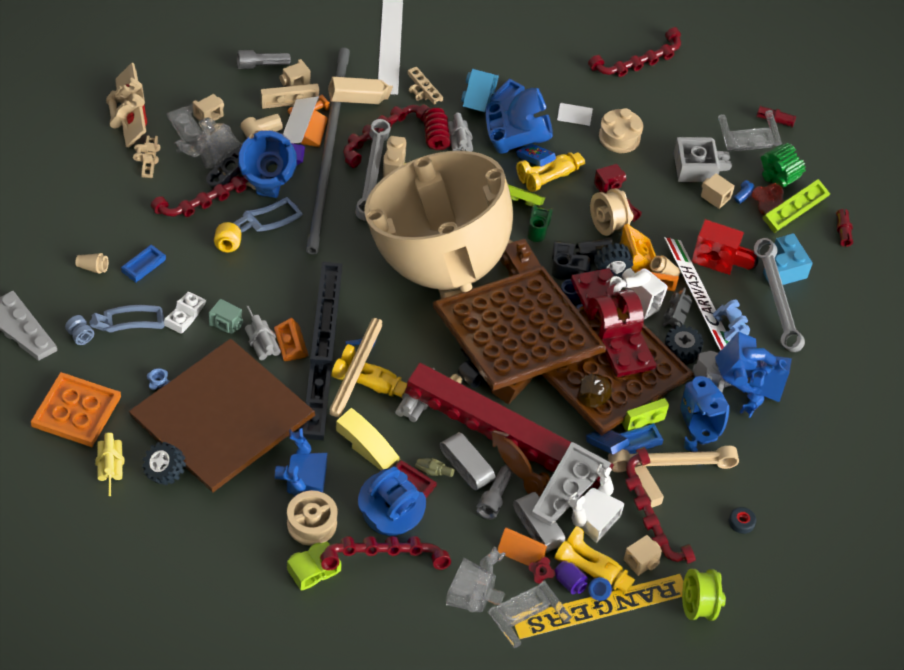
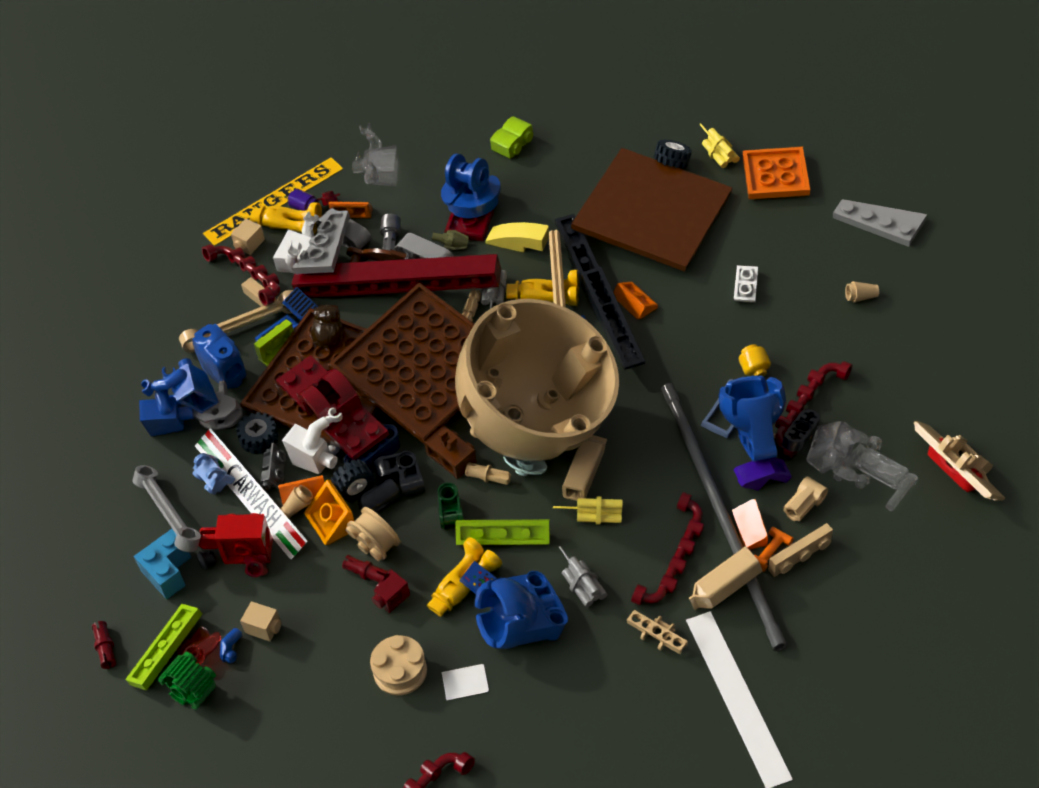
camera: 170 degrees right, 0 degrees up
sand blue wheel [65,315,94,345] -> none
sand blue sword [89,305,164,332] -> none
blue tile [121,245,166,283] -> none
tan piece [133,136,160,178] -> none
medium blue plate [147,368,170,390] -> none
tan brick [193,94,224,126] -> none
sand green window [209,299,243,334] -> none
flat silver piece [237,50,291,69] -> none
light grey piece [245,306,281,360] -> none
blue torso [275,428,327,496] -> none
tan brick [280,59,310,87] -> none
white sticker [283,97,318,144] -> none
tan wheel [287,491,337,546] -> none
dark red bar [320,536,451,571] -> none
light grey piece [355,119,391,221] -> none
tan brick [383,136,406,178] -> none
dark red piece [424,108,450,150] -> none
dark azure brick [461,69,499,112] -> none
clear plate [488,581,572,648] -> none
blue tile [490,79,525,102] -> none
blue plate [589,577,612,601] -> none
light grey hinge [674,137,732,182] -> none
lime wheel [682,569,726,621] -> none
clear plate [718,110,782,151] -> none
black wheel [729,507,756,534] -> none
dark red pin [756,105,796,128] -> none

